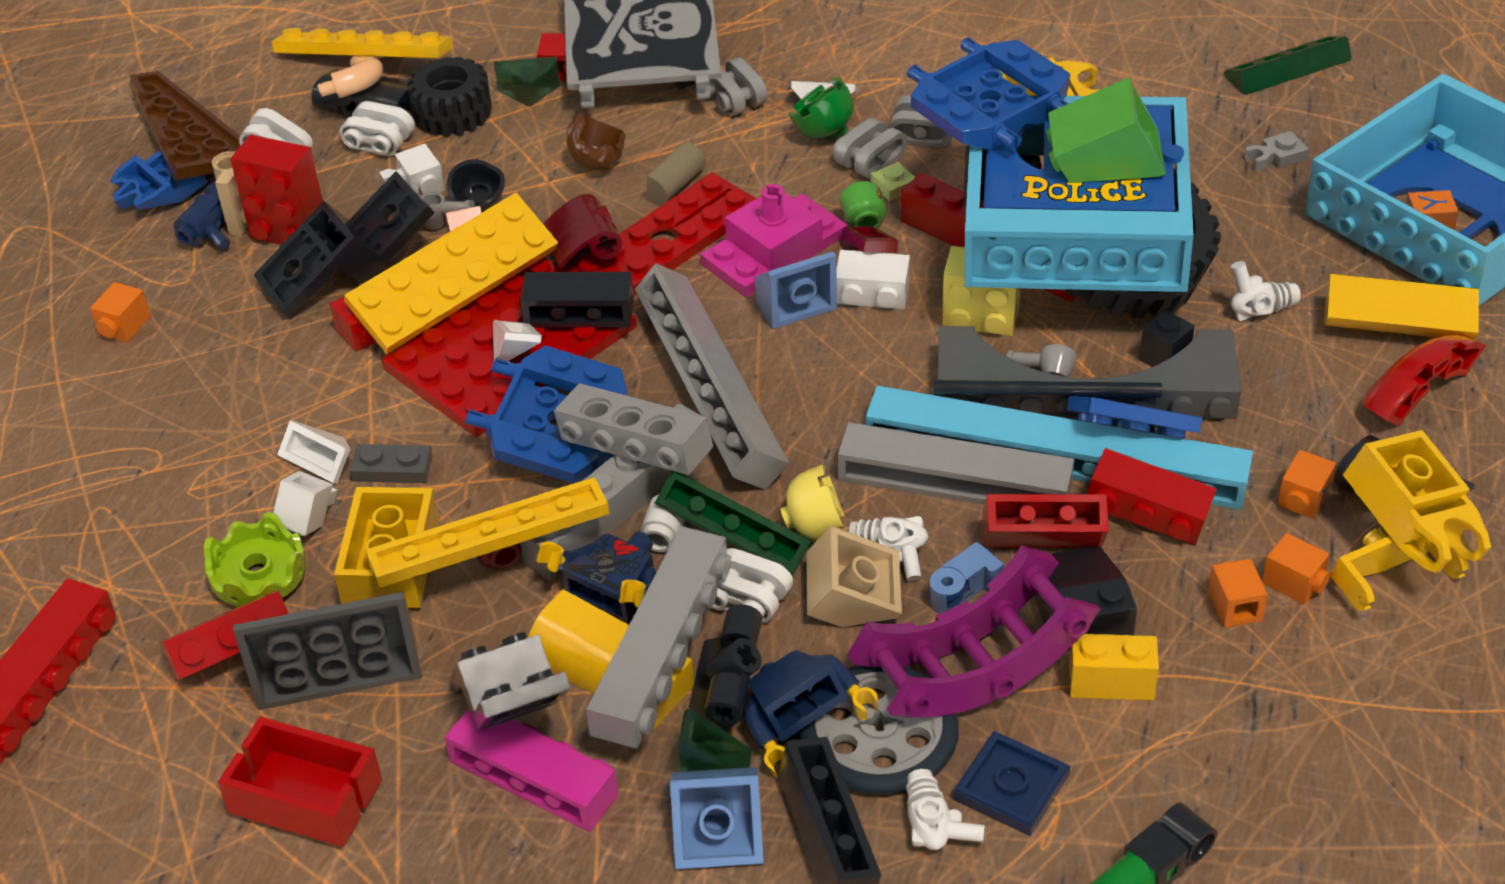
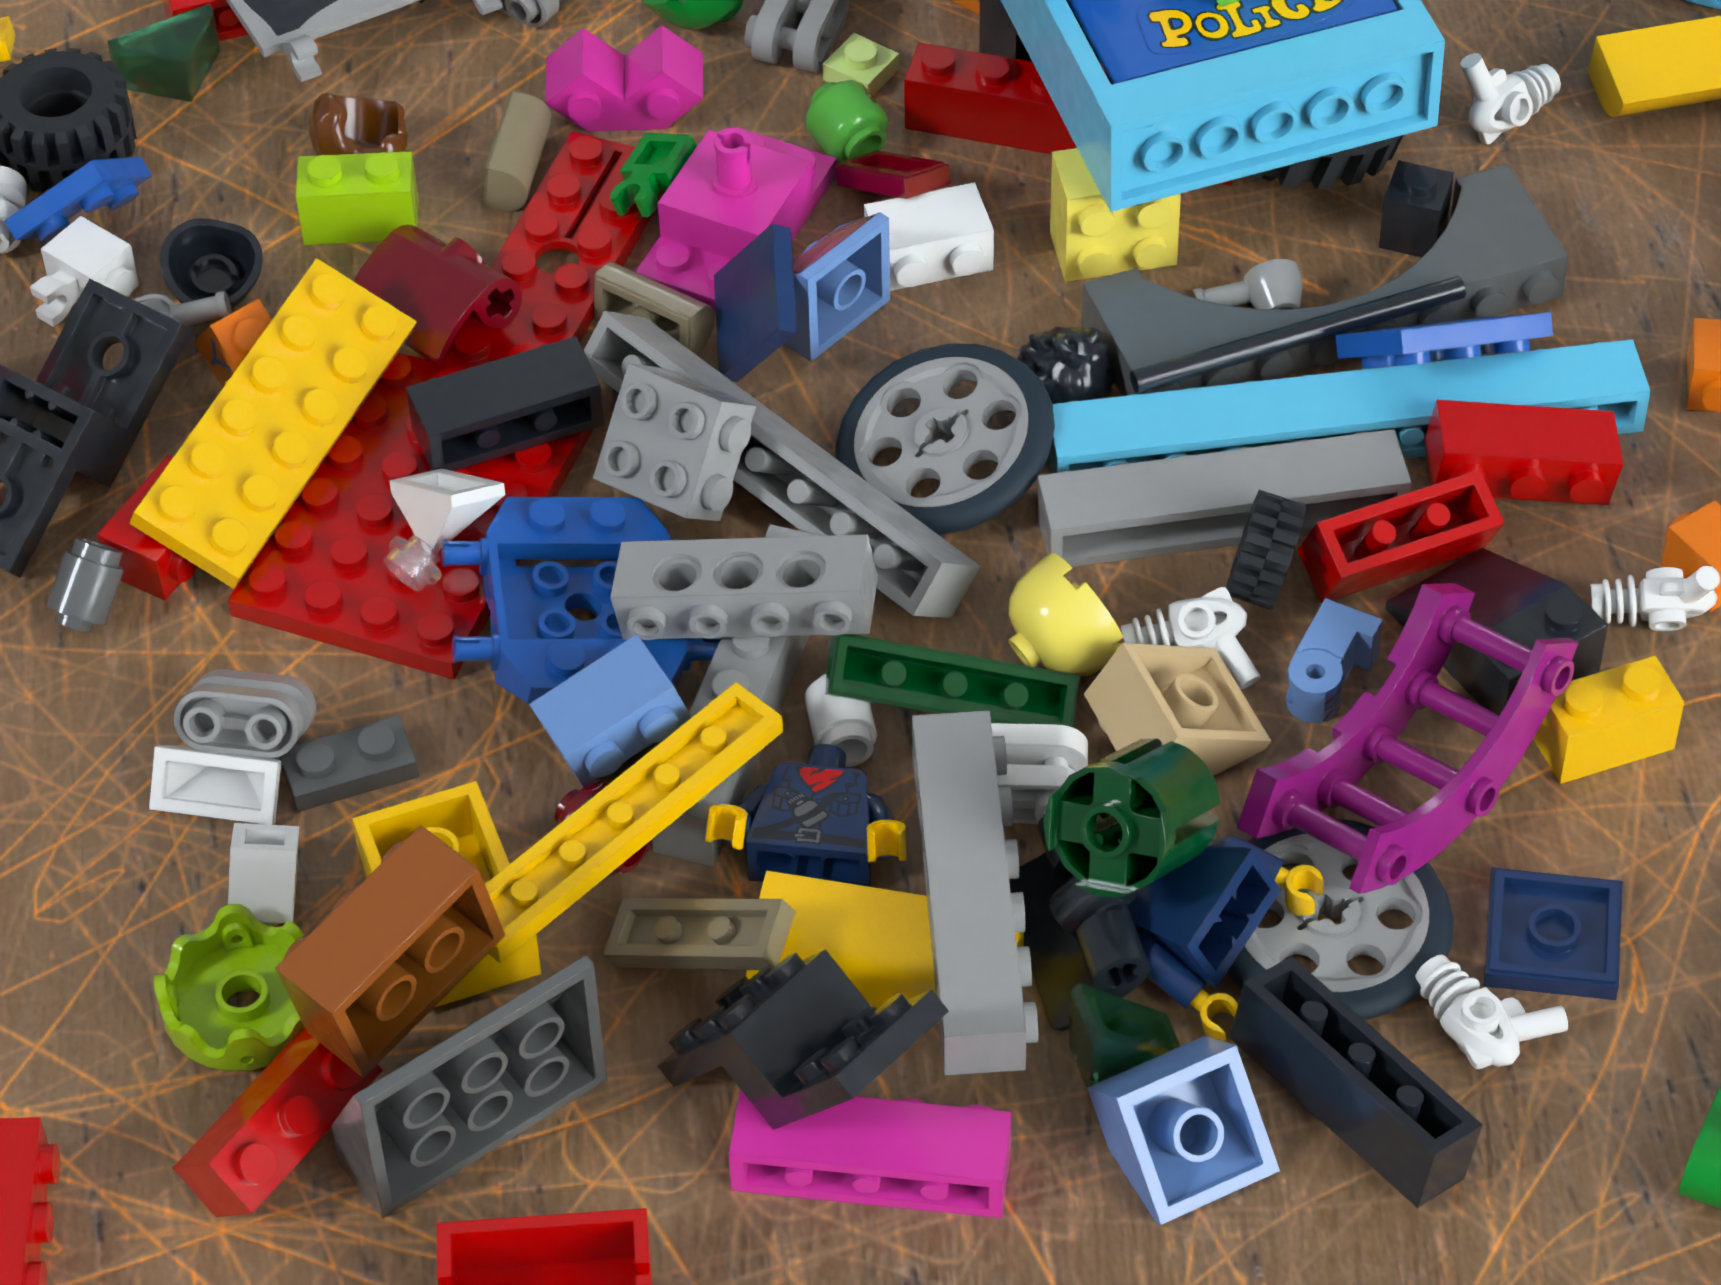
camera: 25 degrees left, 5 degrees up
none -> blue plate [4,157,152,243]
none -> dark grey brick [47,537,124,632]
none -> light grey brick [174,669,316,758]
none -> dark orange brick [275,825,506,1078]
none -> lime brick [296,151,419,245]
none -> clear plate [383,535,442,592]
none -> medium blue slope [529,634,691,787]
none -> dark pink brick [545,25,703,132]
none -> light grey brick [593,363,756,521]
none -> dark tan brick [594,262,715,355]
none -> dark tan plate [603,898,796,970]
none -> green plate [610,133,697,217]
none -> dark blue tile [714,224,797,382]
none -> light grey wedge [835,343,1055,536]
none -> black hair [1007,327,1114,412]
none -> dark green cylinder [1043,738,1220,897]
none -> black tyre [1226,490,1307,610]
none -> white piece [1590,566,1720,631]

